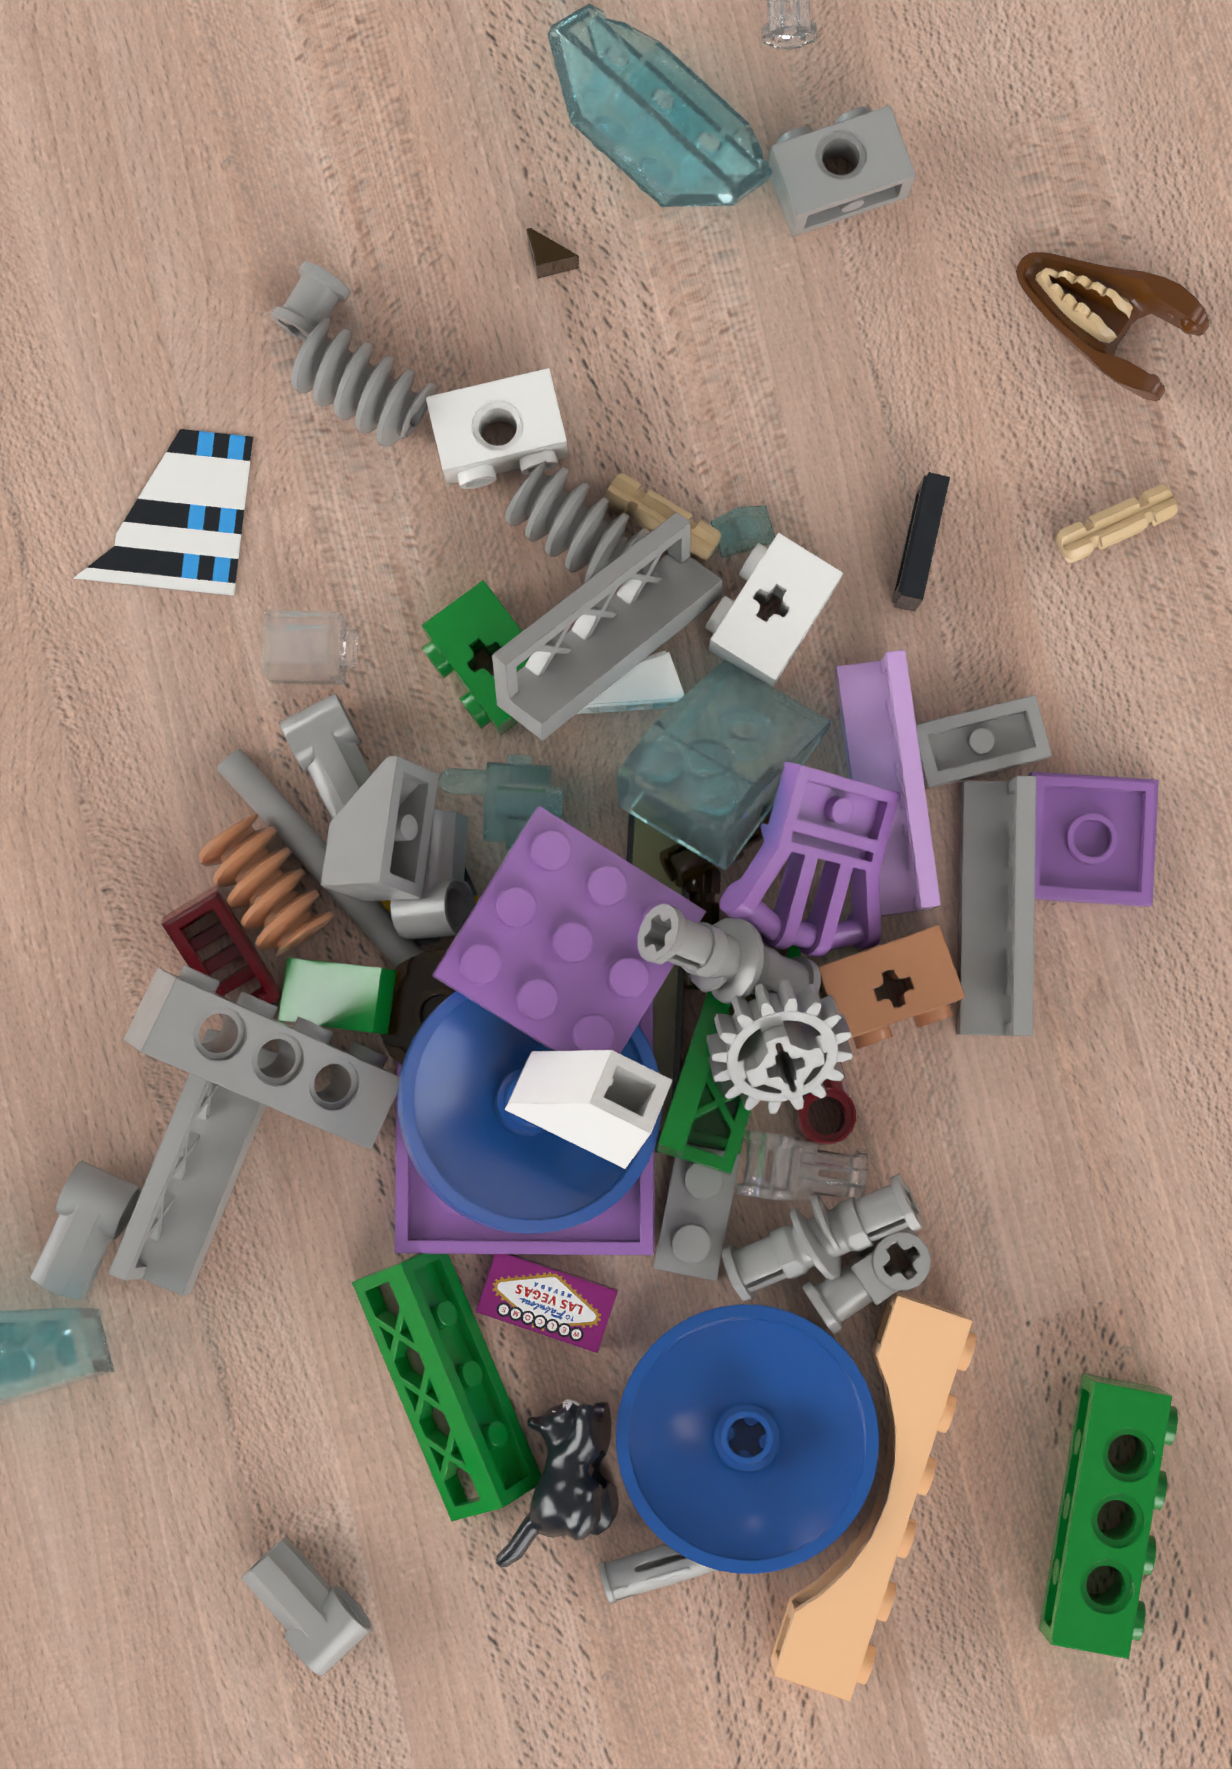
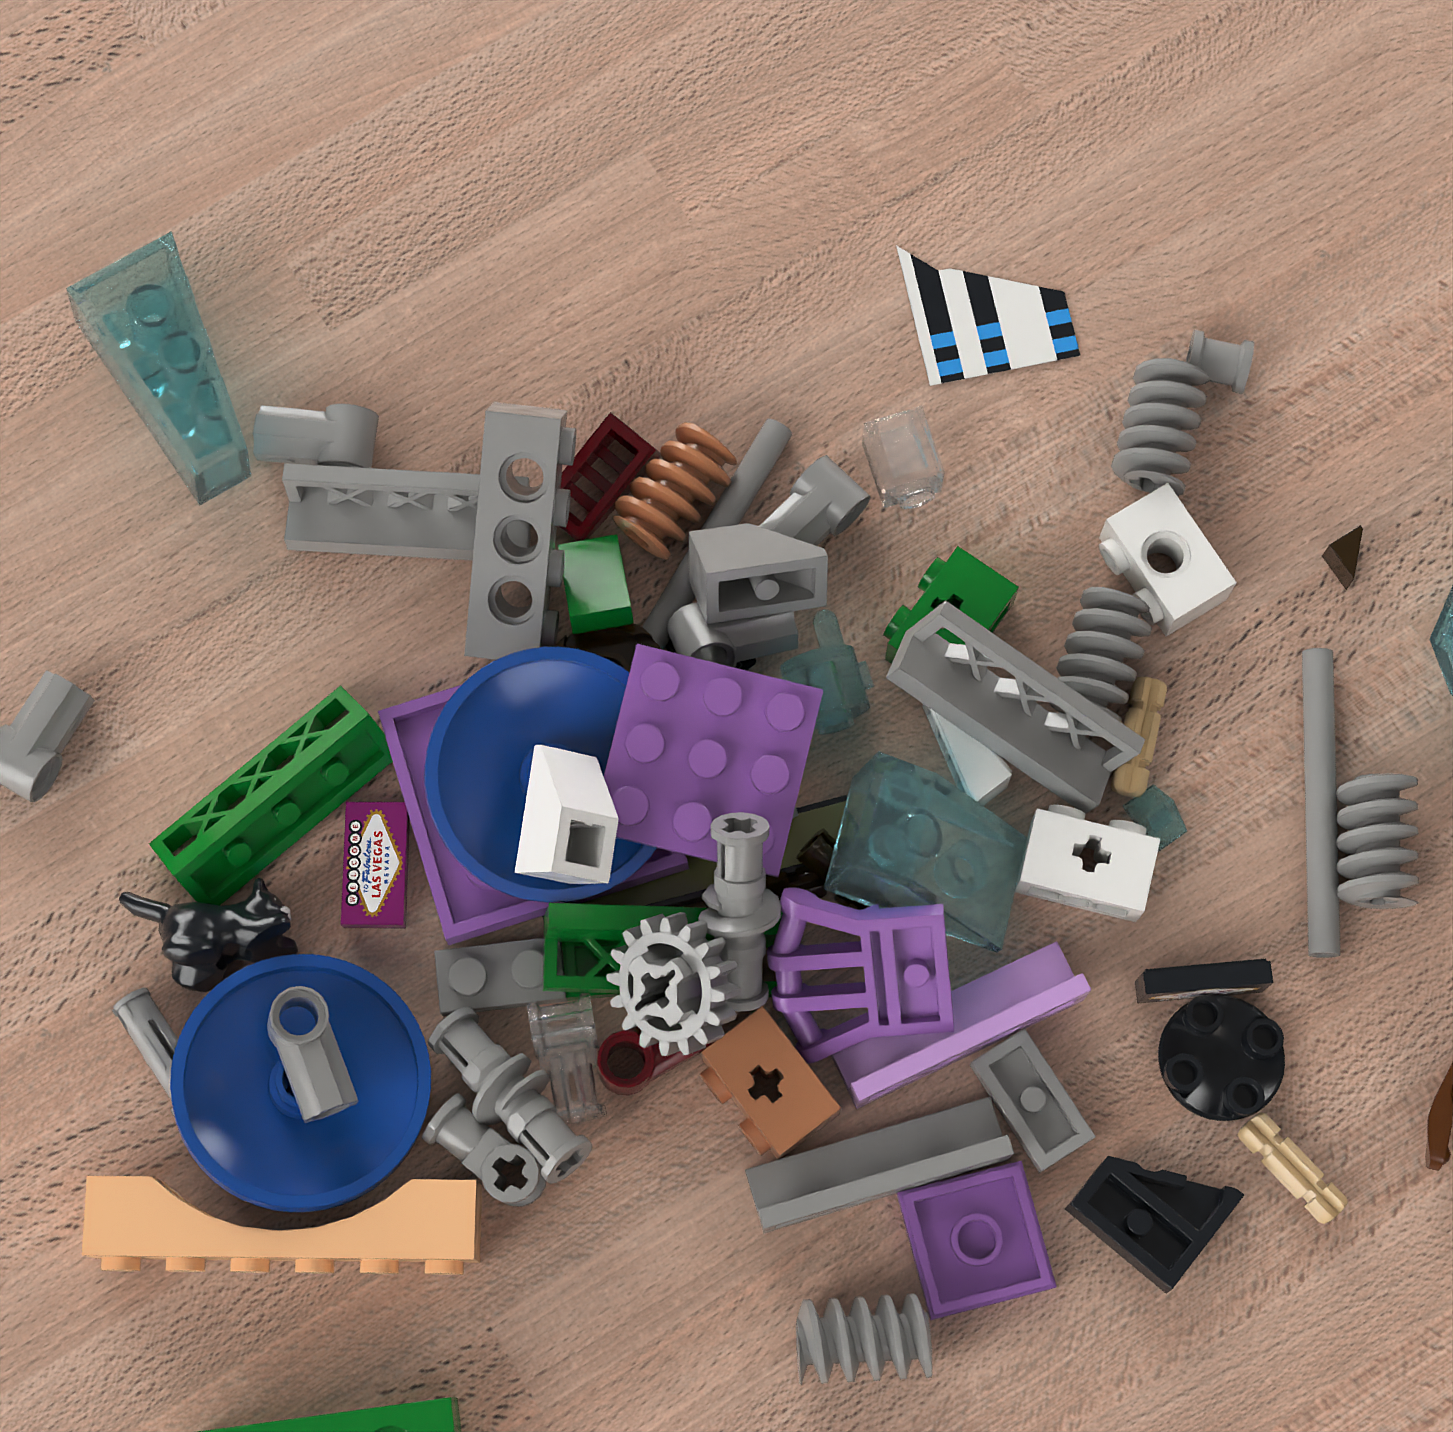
camera: 75 degrees right, 10 degrees down
none -> light grey piece [267,986,358,1123]
none -> light grey piece [796,1294,932,1385]
none -> black wing [1065,1156,1244,1294]
none -> black dish [1158,995,1285,1121]
none -> light grey piece [1302,648,1340,958]
none -> light grey piece [1337,773,1419,909]

